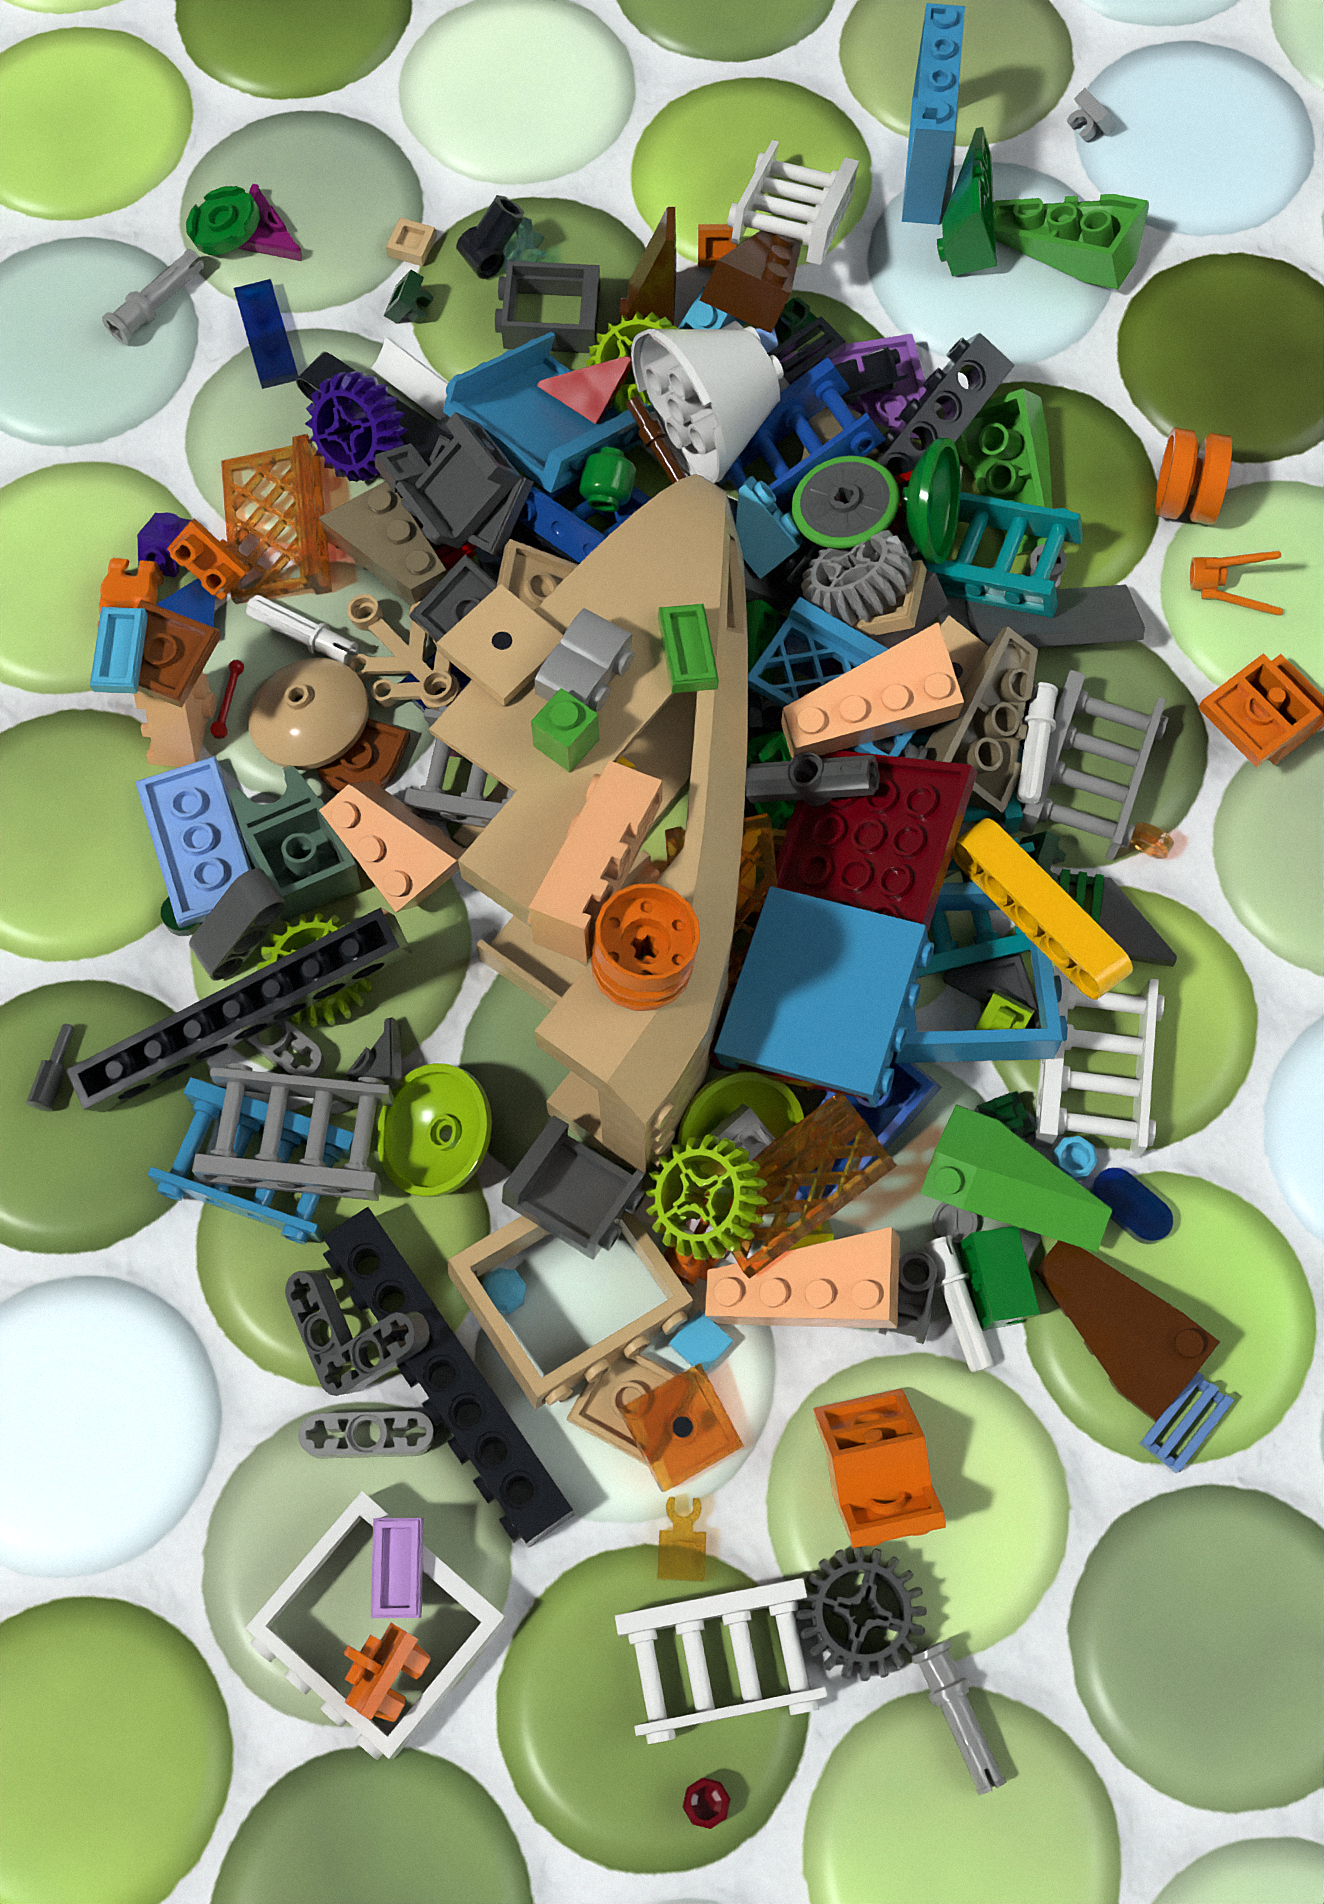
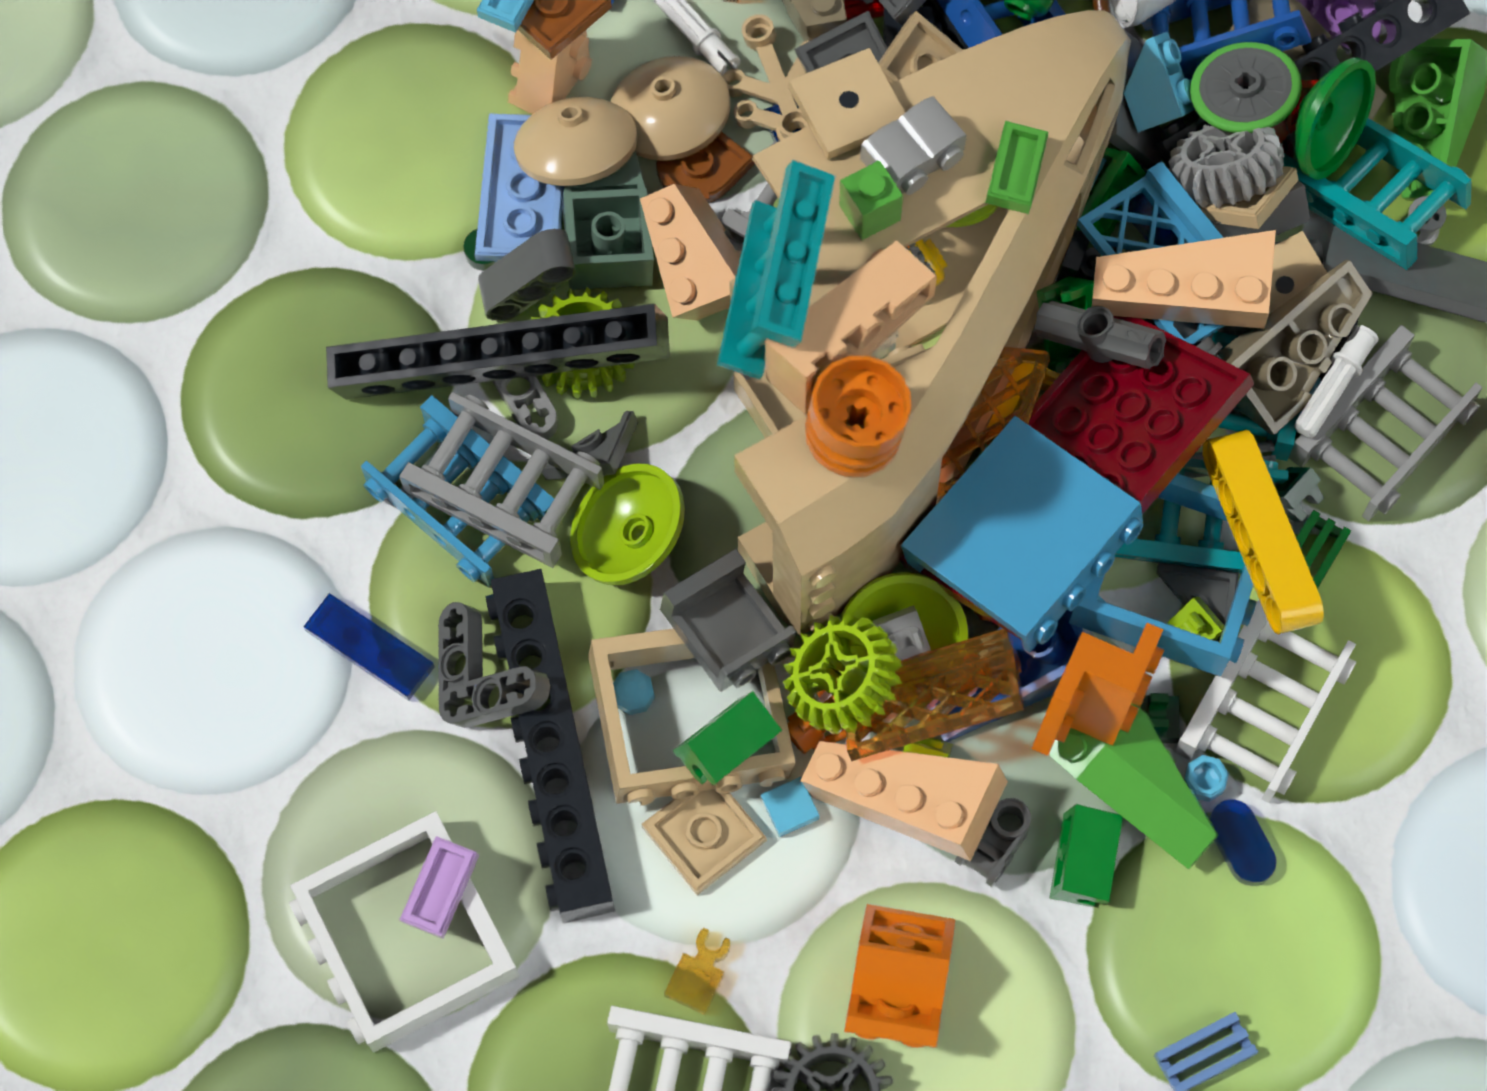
camera: 25 degrees right, 0 degrees up
dark grey axle [26,1024,75,1112] -> none
red hinge [210,659,244,739] -> none
light grey beam [299,1411,436,1459] -> none
orange hips [343,1623,431,1722] -> none
clear orange tile [618,1363,744,1492] -> none
white axle [924,1235,993,1372] -> none
light grey piece [932,1202,978,1245] -> none
reddish brown wedge [1034,1240,1220,1422] -> none
dark grey tile [1099,877,1177,967] -> none
clear orange tile [1130,822,1174,859] -> none
none -> clear blue tile [303,593,435,701]
none -> tan dish [514,97,637,186]
none -> green hinge [672,691,783,785]
none -> teal fence [717,160,836,380]
none -> orange bracket [1031,622,1164,756]

